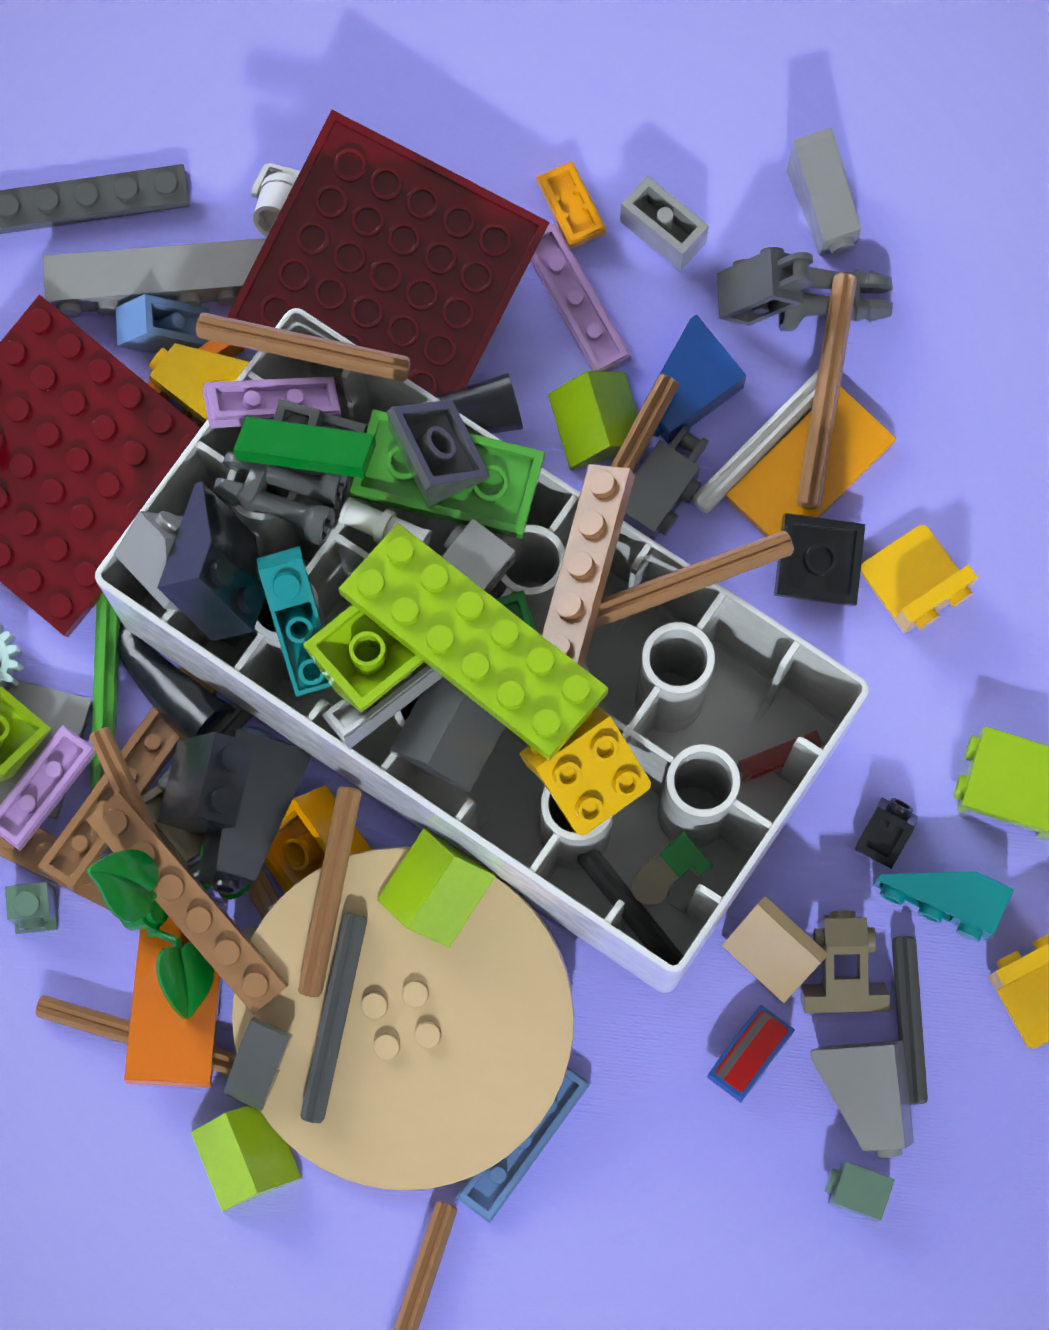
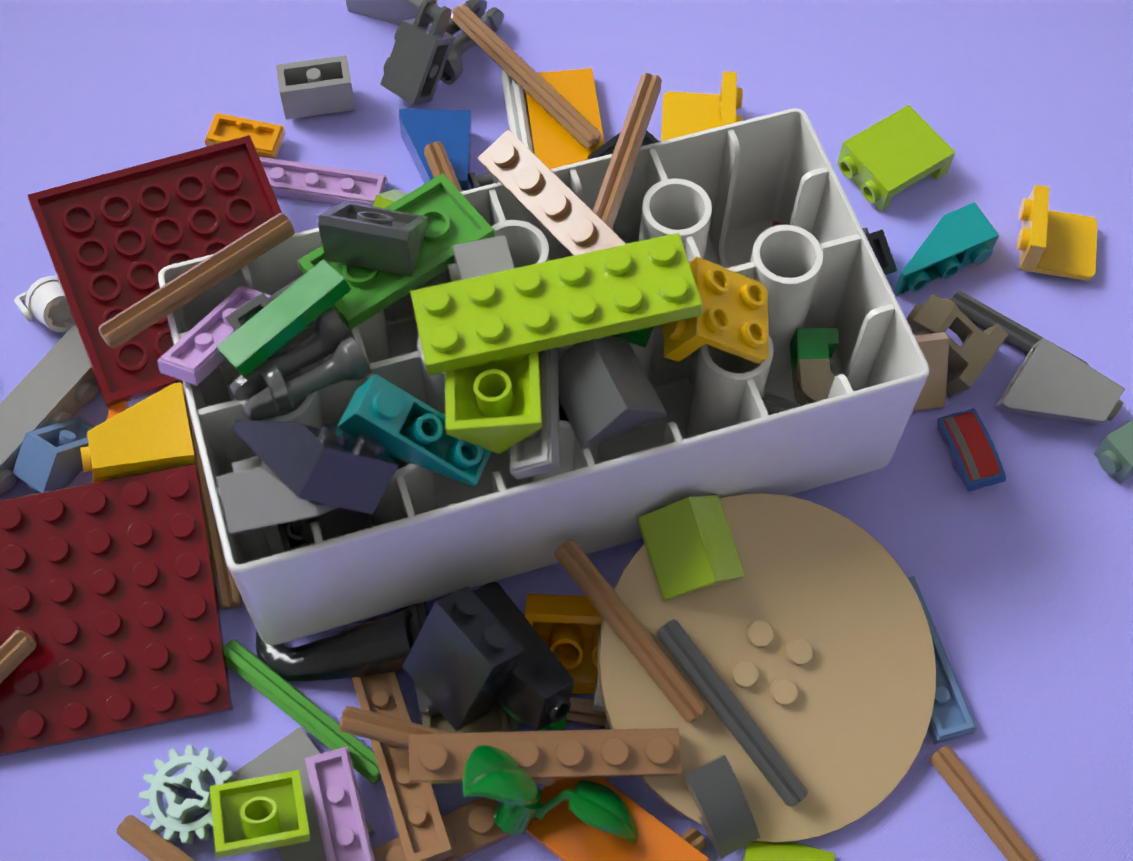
camera: 55 degrees left, 15 degrees down
white pin [339,497,432,546] -> none

